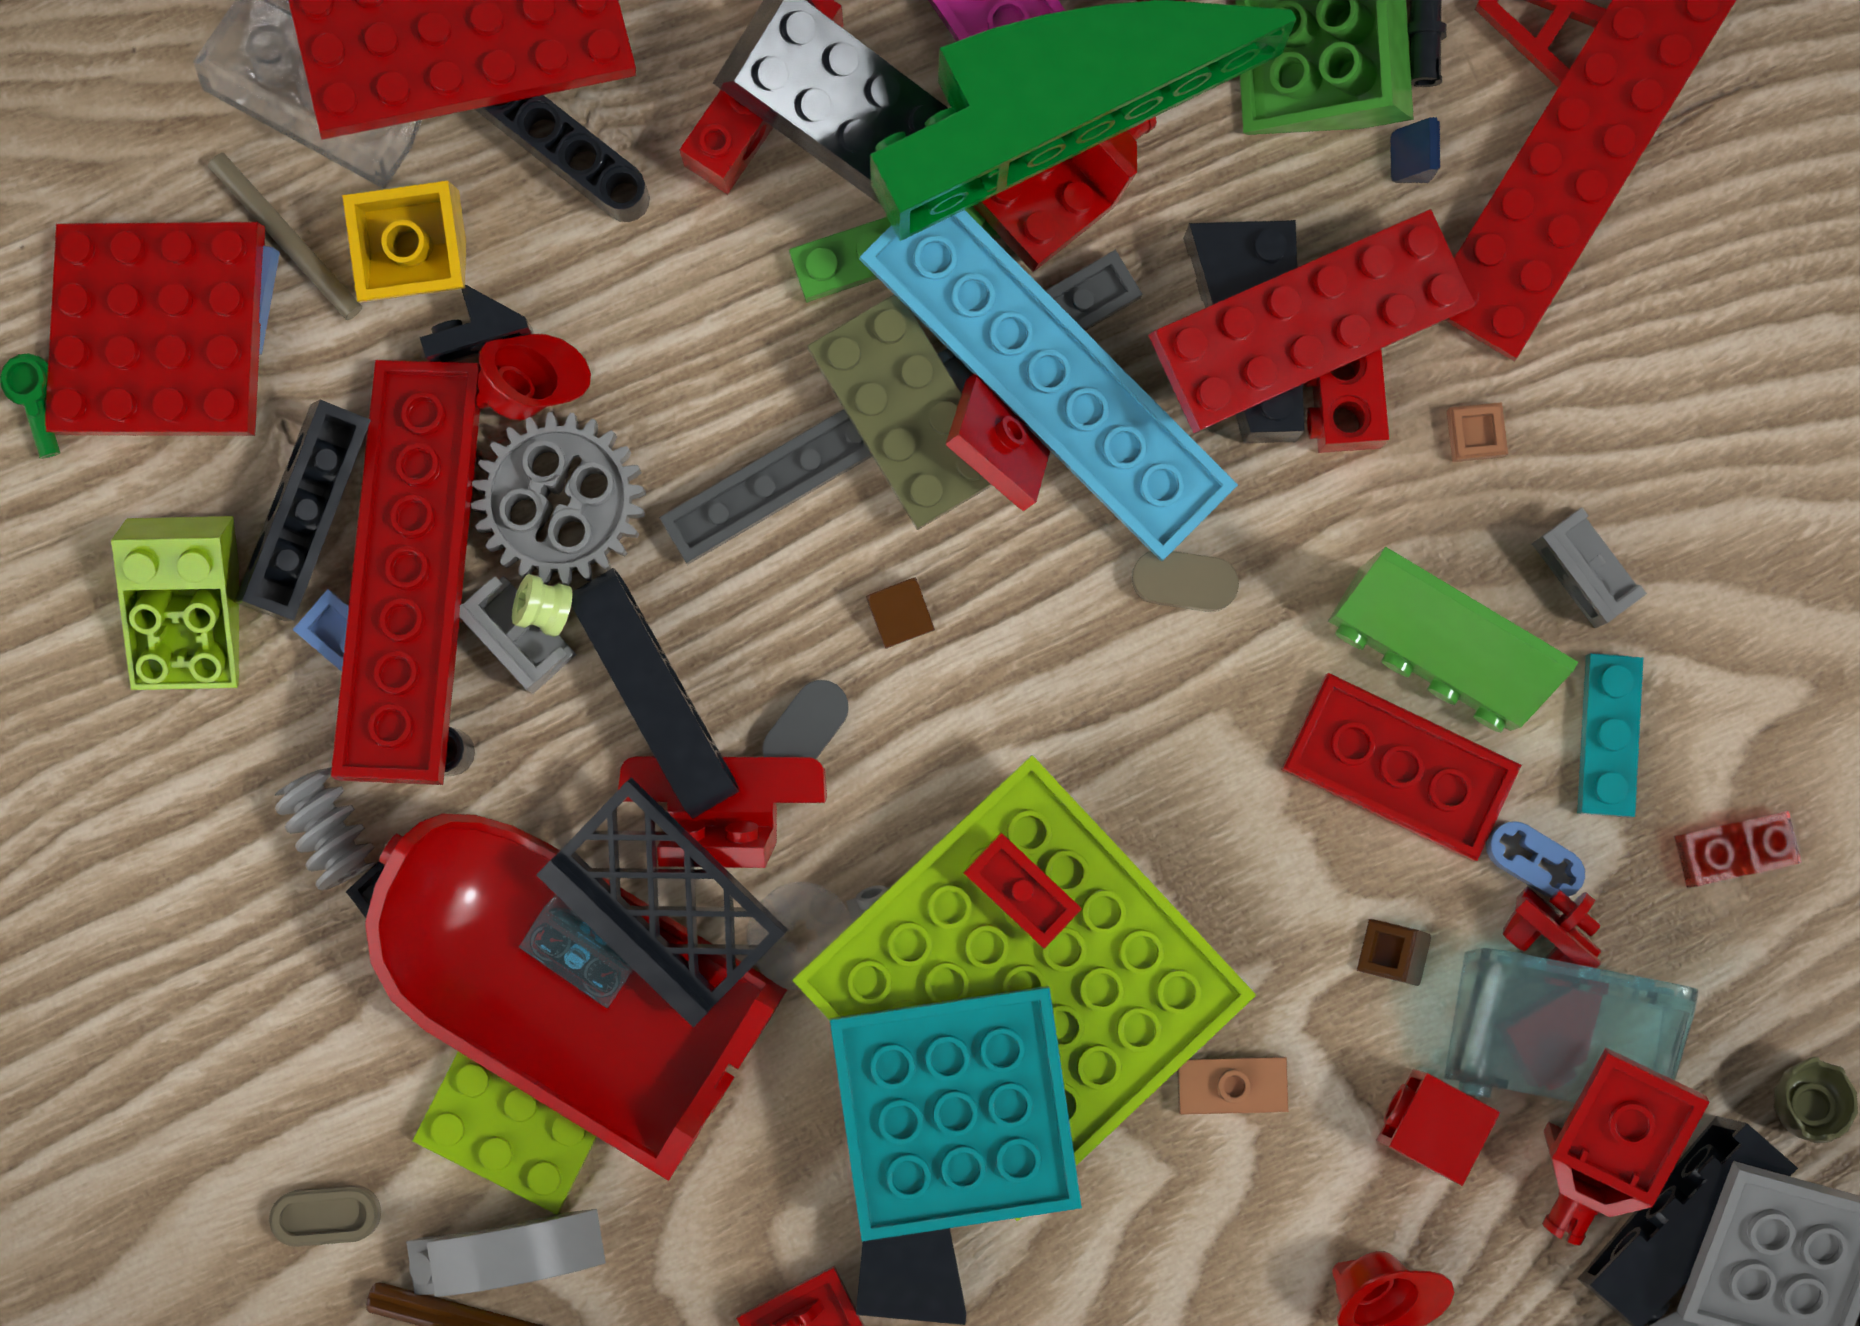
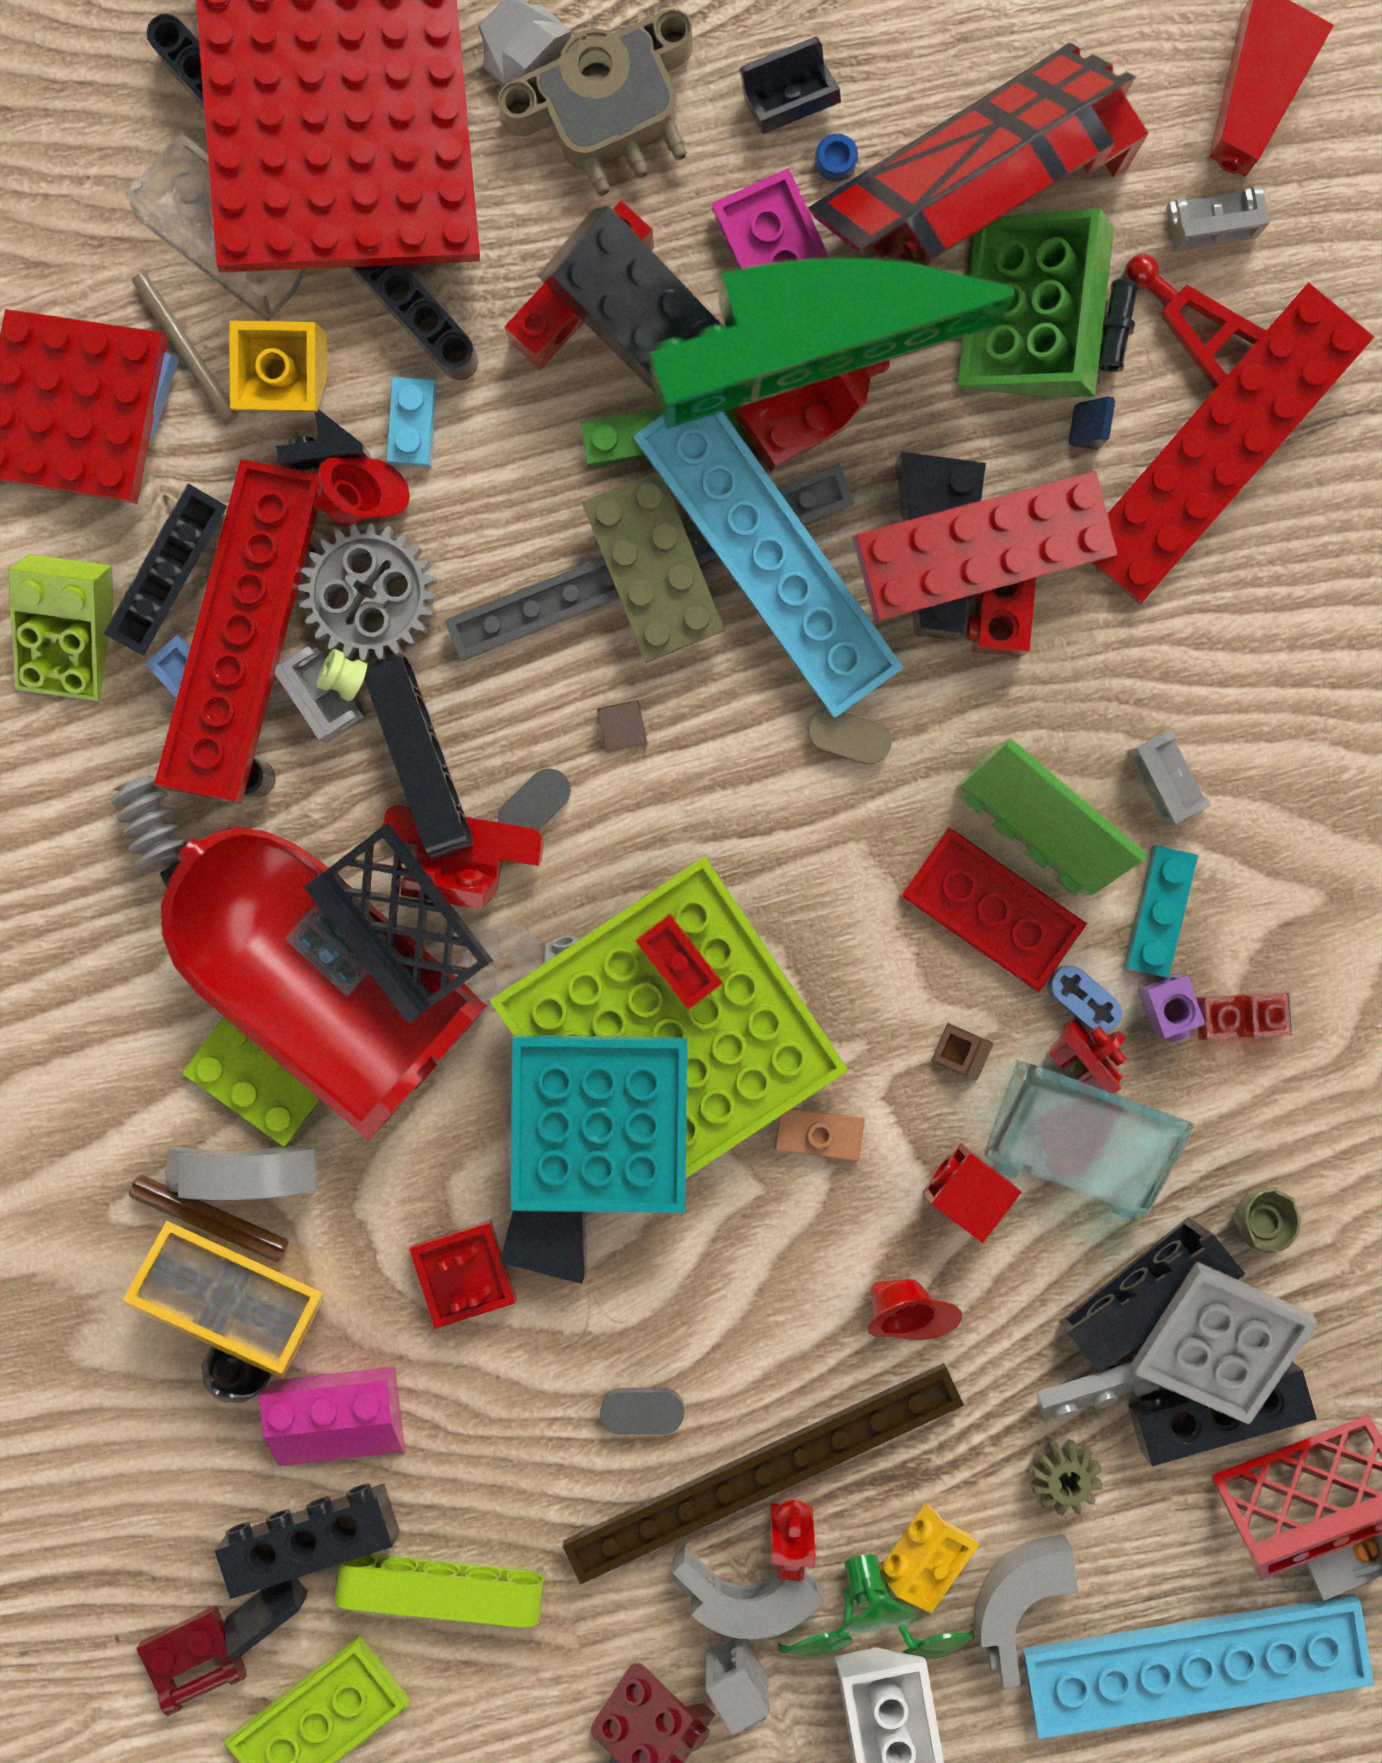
camera: 10 degrees right, 5 degrees up
dark tan tile [269,1186,381,1247] -> none
red plate [946,374,1050,511] -> none
nougat tile [1446,402,1508,462] -> none
red plate [1542,1047,1710,1246] -> none
none -> medium azure plate [387,377,437,468]
none -> medium lavender brick [1137,974,1205,1042]

